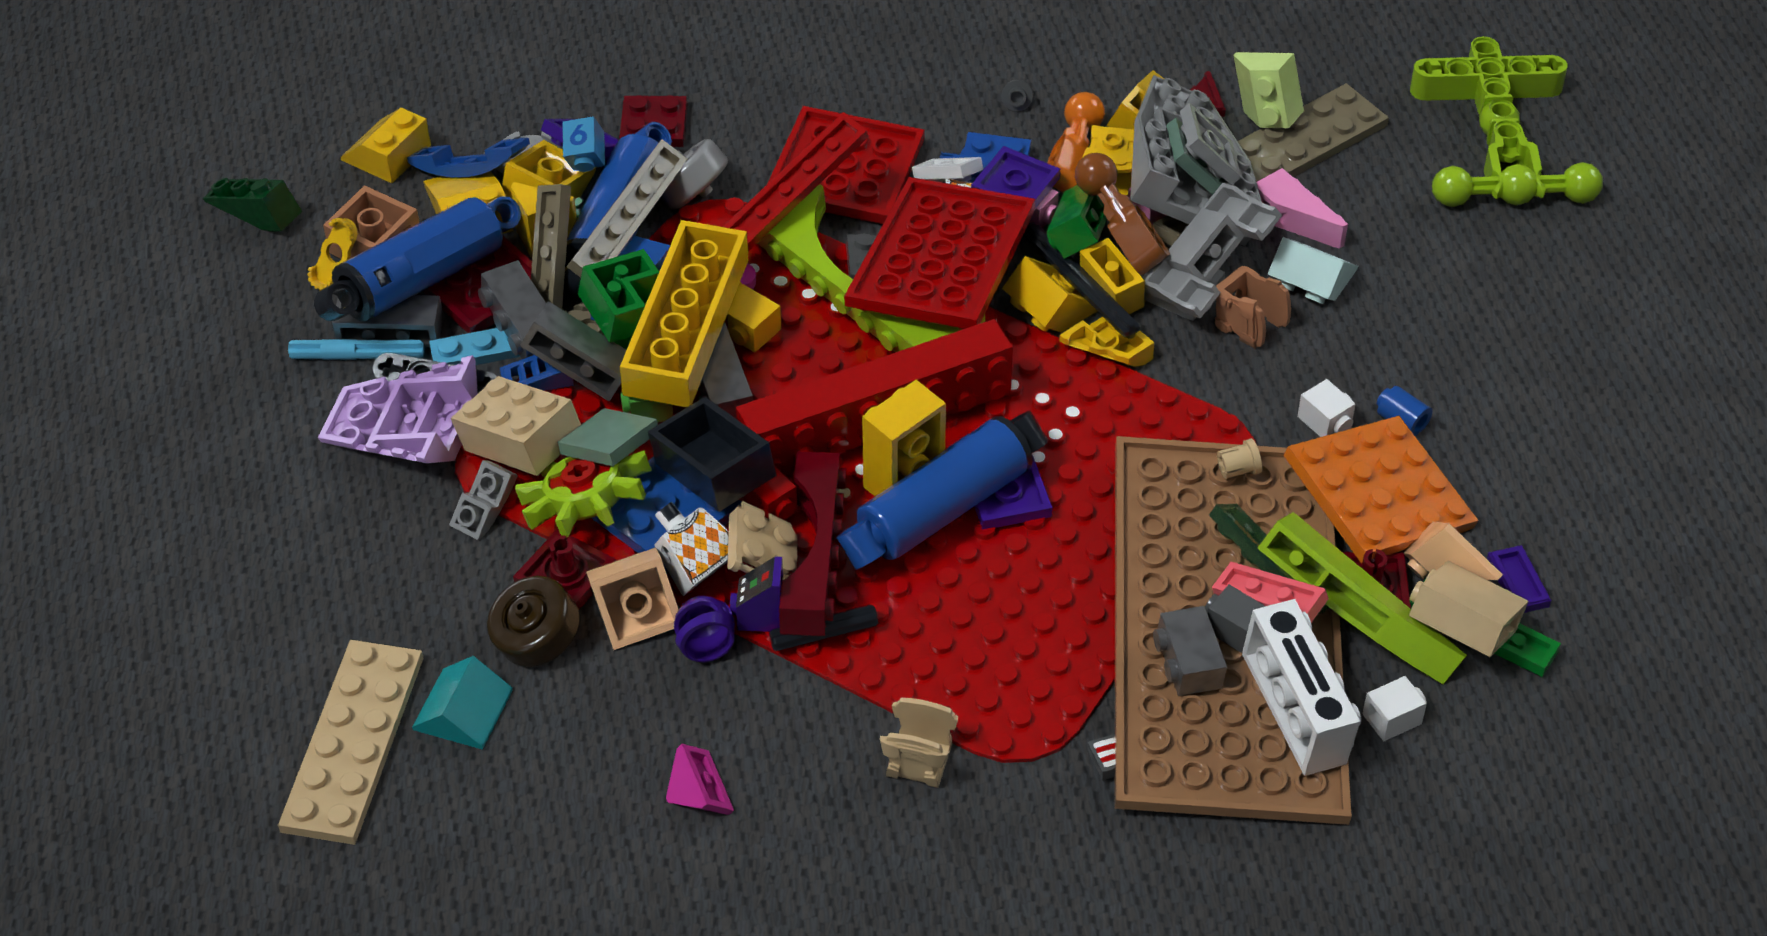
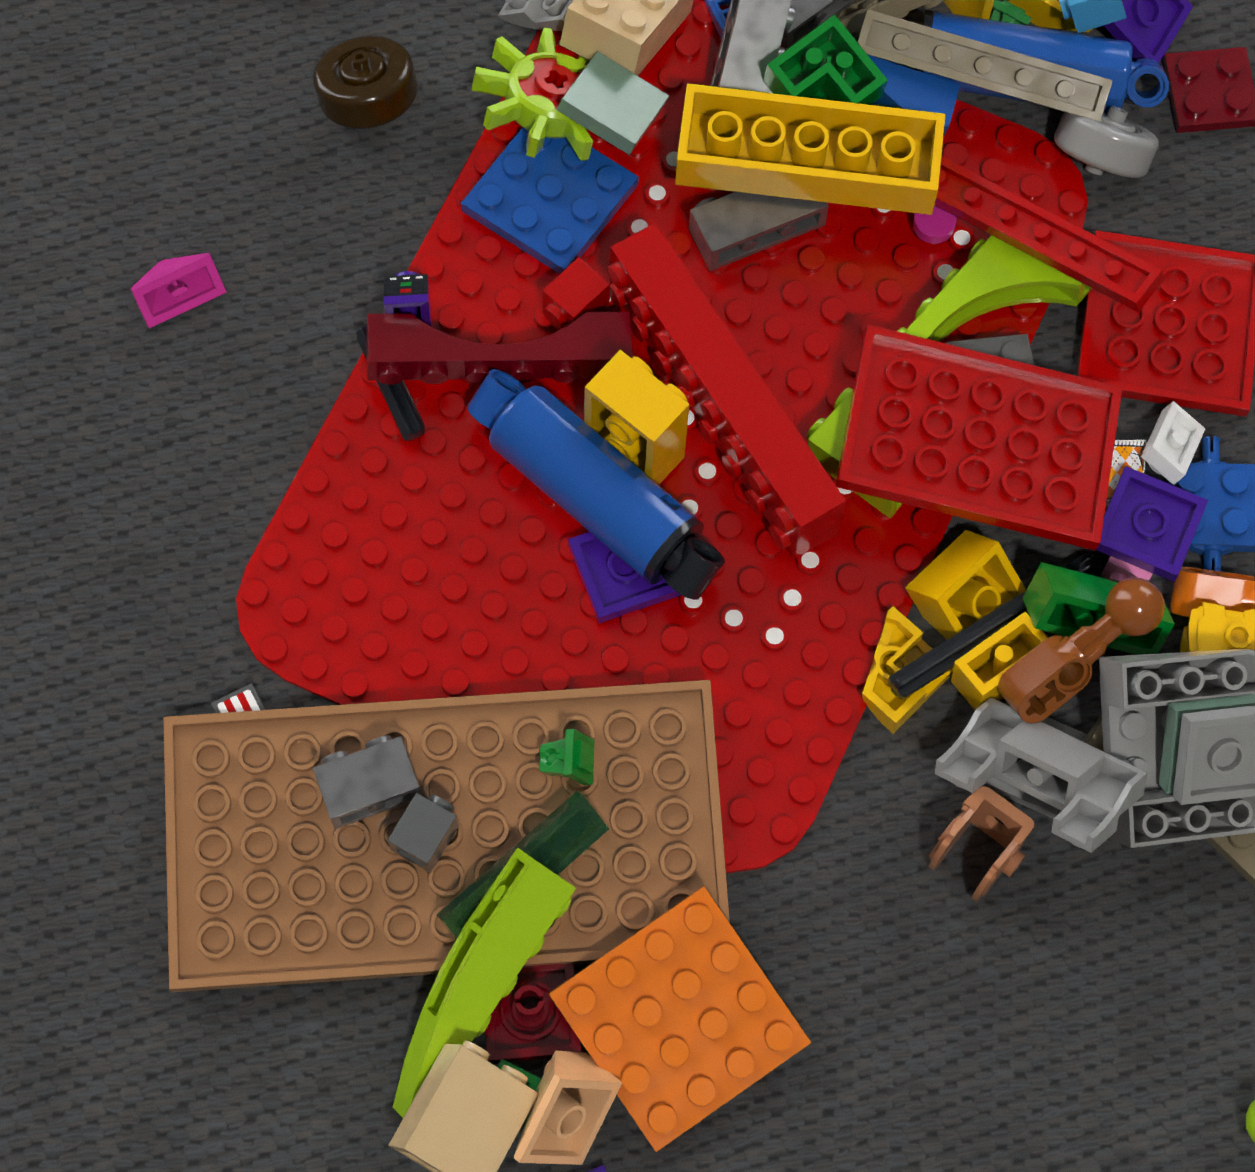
camera: 80 degrees right, 20 degrees up
teal slope [412,656,513,750] -> none
dark red plate [513,528,616,610] -> none
light nougat slope [586,547,679,650] -> none
black piece [648,397,777,512] -> none
torso [654,502,729,596] -> none
dark purple helmet [674,595,735,662] -> none
yellow slope [727,282,781,352] -> none
tan plate [727,501,797,579] -> none
tan piece [880,698,958,788] -> none
coral plate [1212,562,1329,623] -> none
tan bush [1217,438,1262,479] -> none
white brick [1242,599,1361,776] -> none
bright pink slope [1256,168,1348,249] -> none
light aqua slope [1268,237,1358,304] -> none
white brick [1297,379,1355,437] -> none
white brick [1362,676,1427,742] -> none
blue brick [1376,386,1433,436] -> none
none -> green brick [539,729,595,785]

